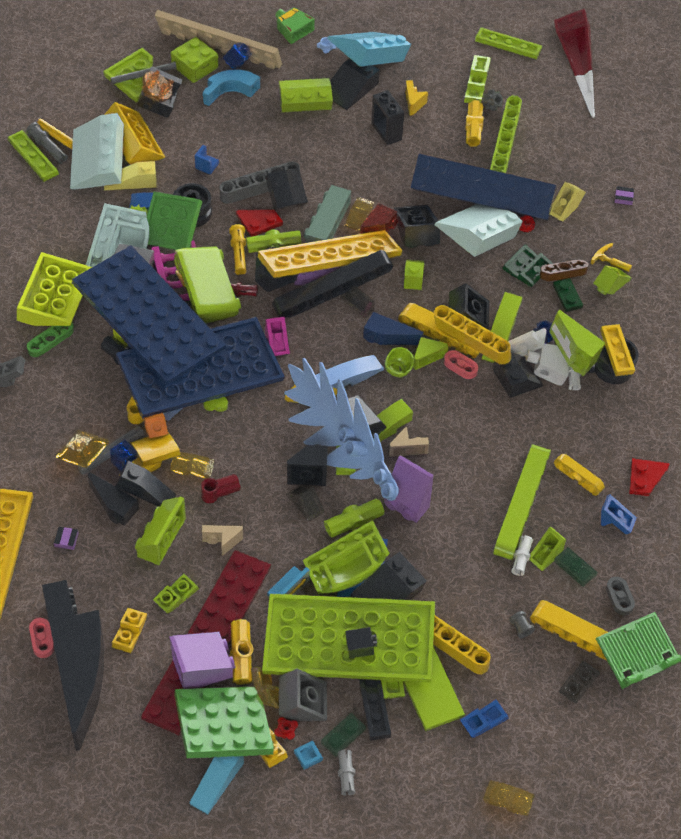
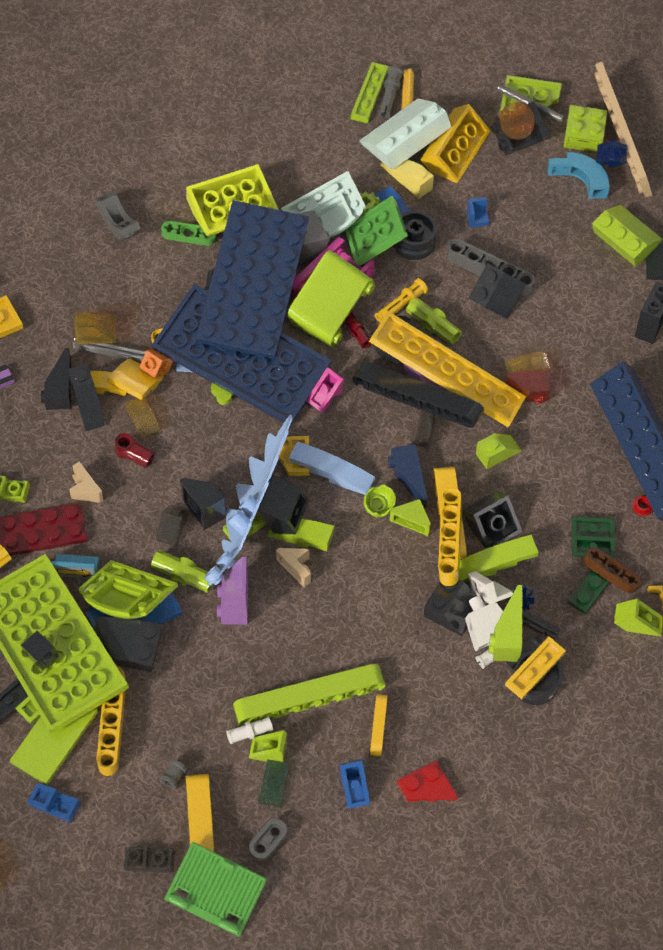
camera: 55 degrees right, 5 degrees up
clear blue brick [109,439,138,472] -> none
lime slope [135,497,186,565] -> none
red wing [236,210,283,237] -> none
sand green brick [304,185,351,243] -> none
black slope [394,204,440,248] -> none
light aqua slope [435,204,523,257] -> none
coral plate [444,350,478,379] -> none

